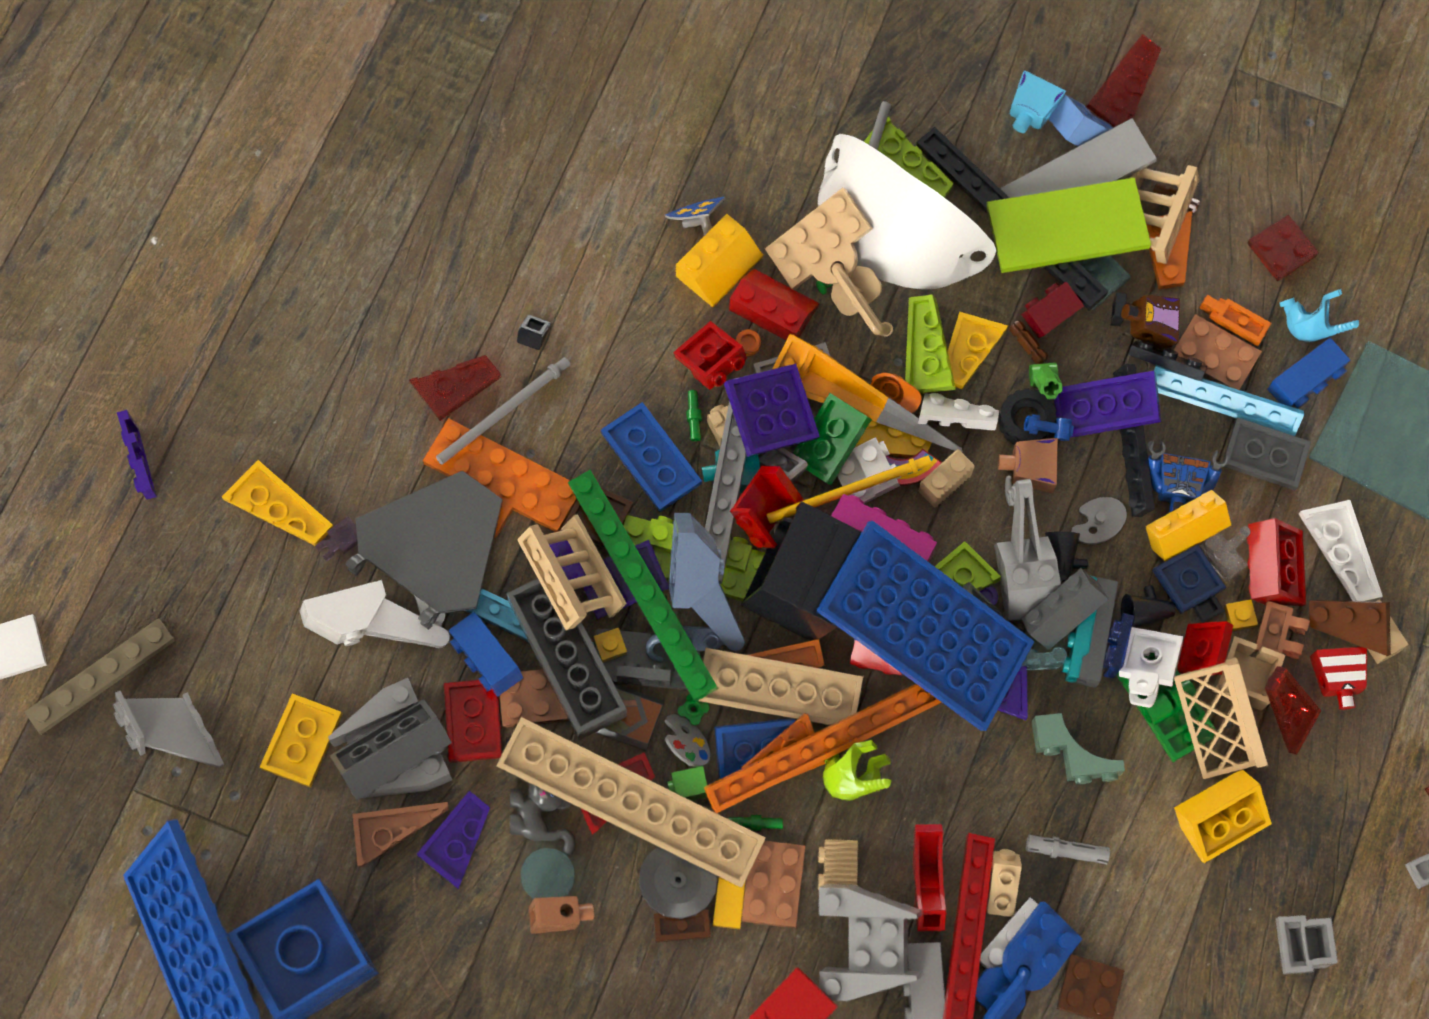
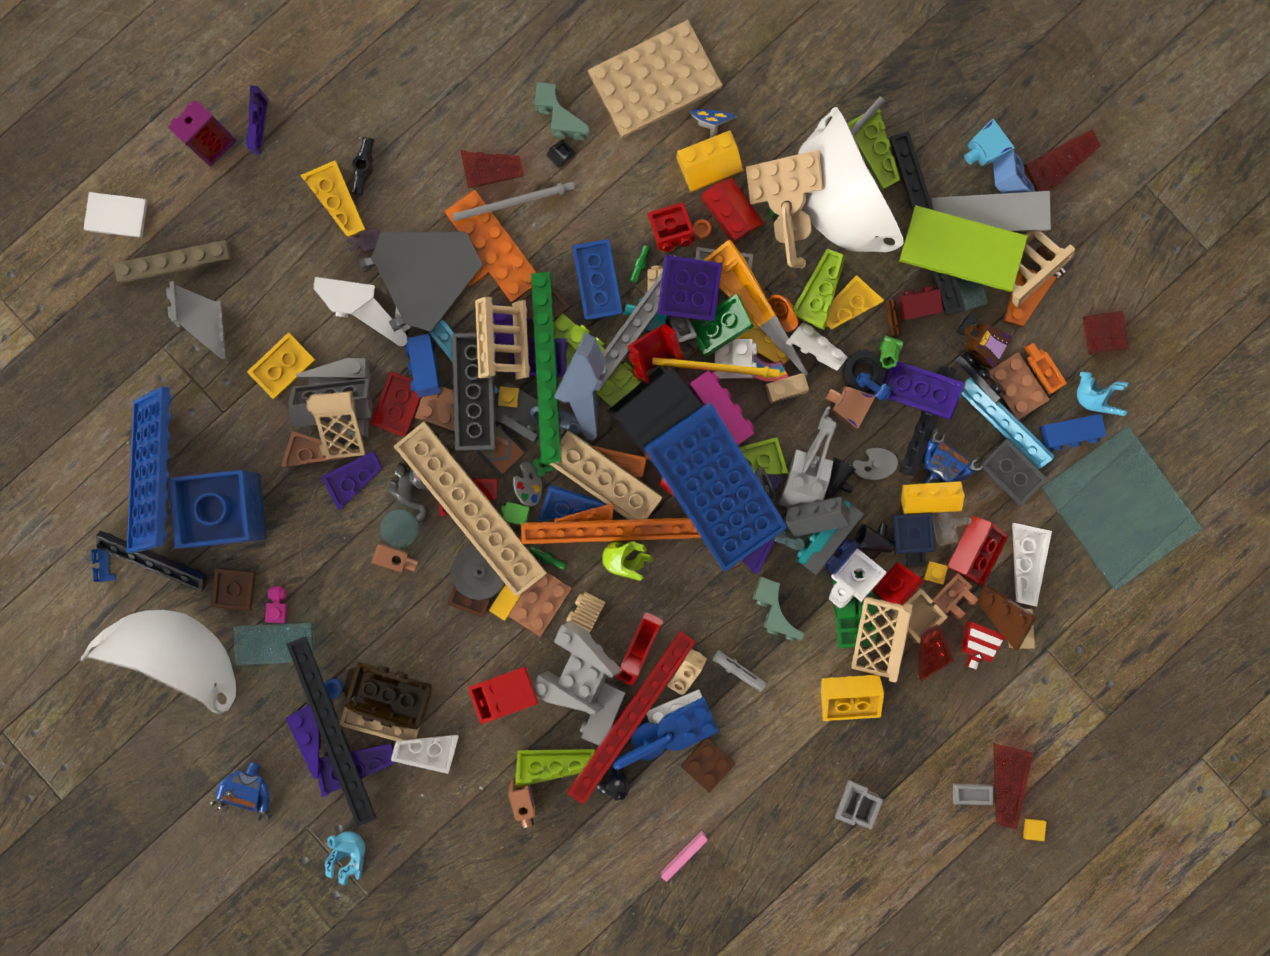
camera: 25 degrees right, 15 degrees up
none -> magenta brick [168,99,237,167]
none -> tan piece [307,392,365,459]
none -> black pin [351,137,375,196]
none -> sand green arch [534,82,590,141]
none -> tan plate [588,20,722,138]

